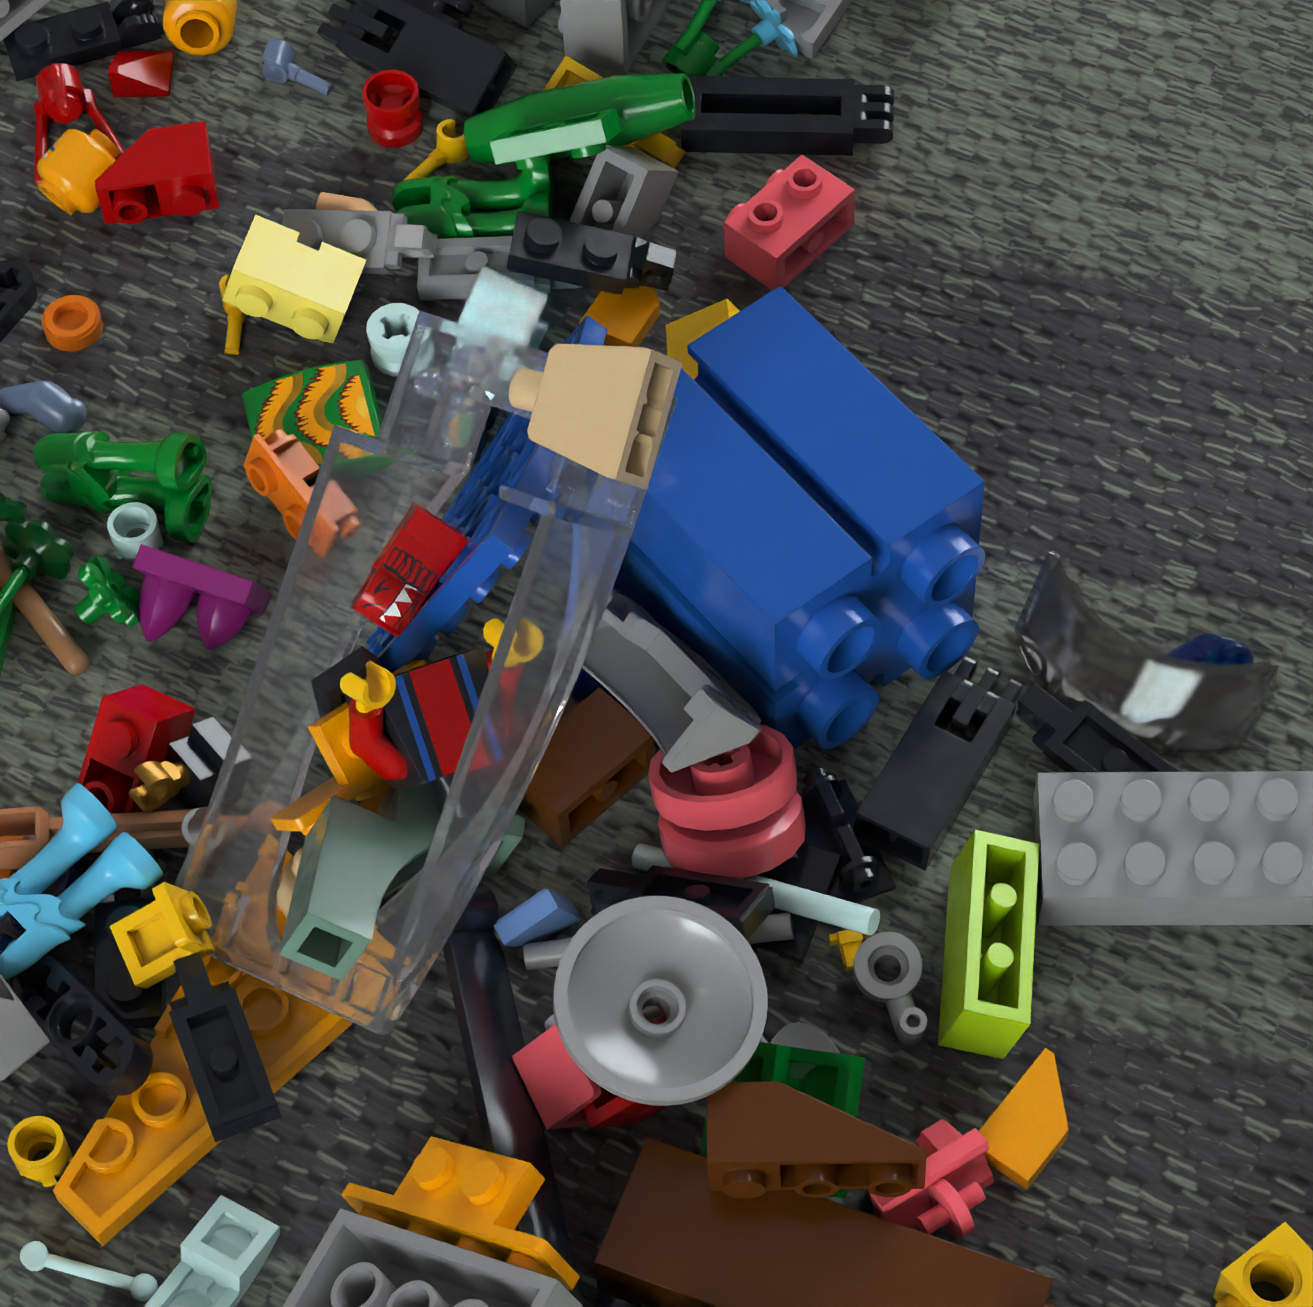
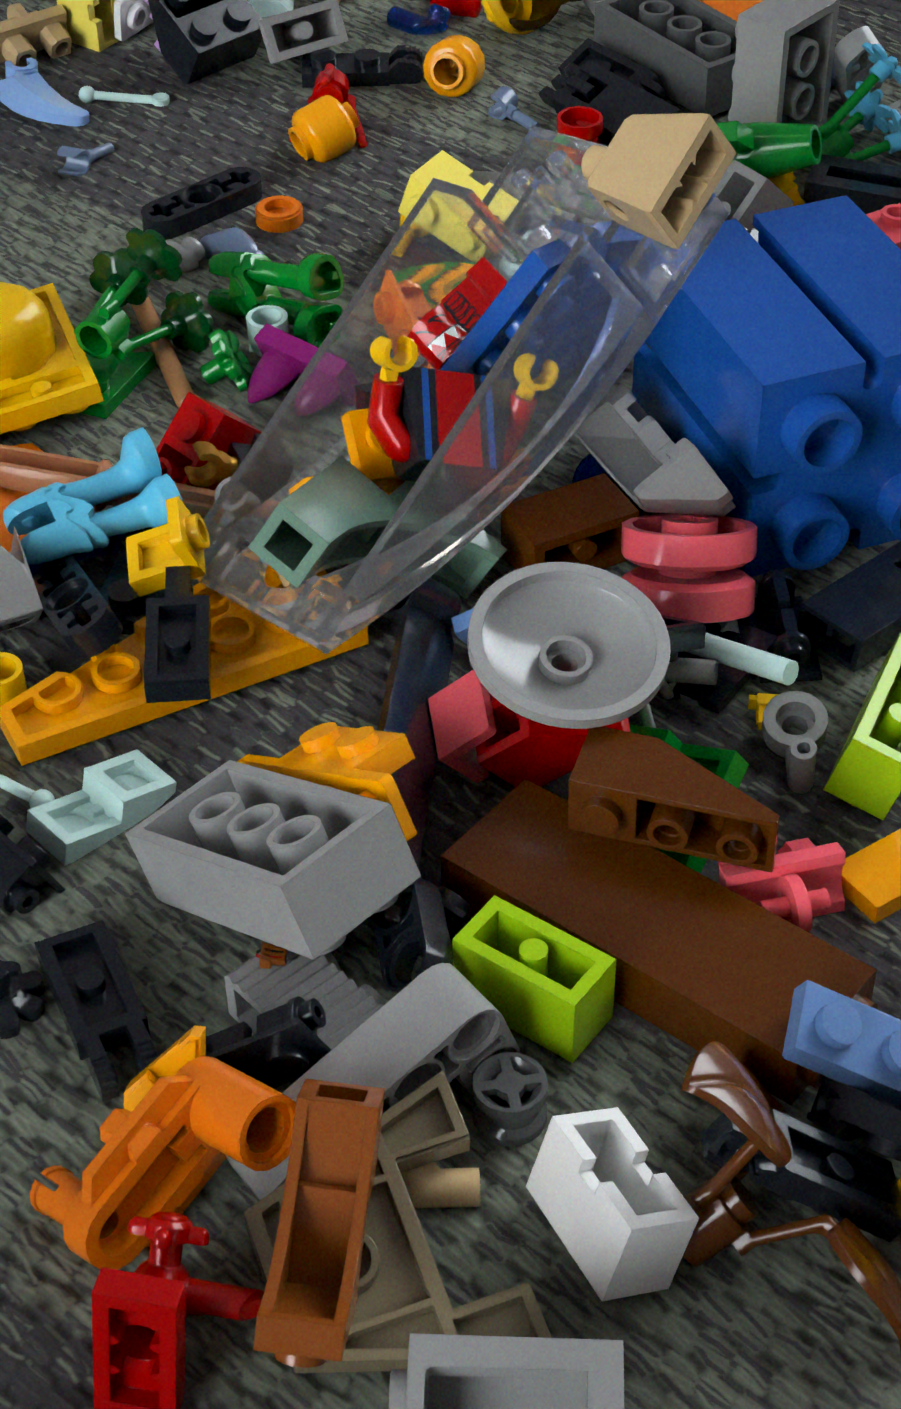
camera: 15 degrees right, 15 degrees down
red slope [95,121,219,225] -> none
red slope [108,50,174,97] -> none

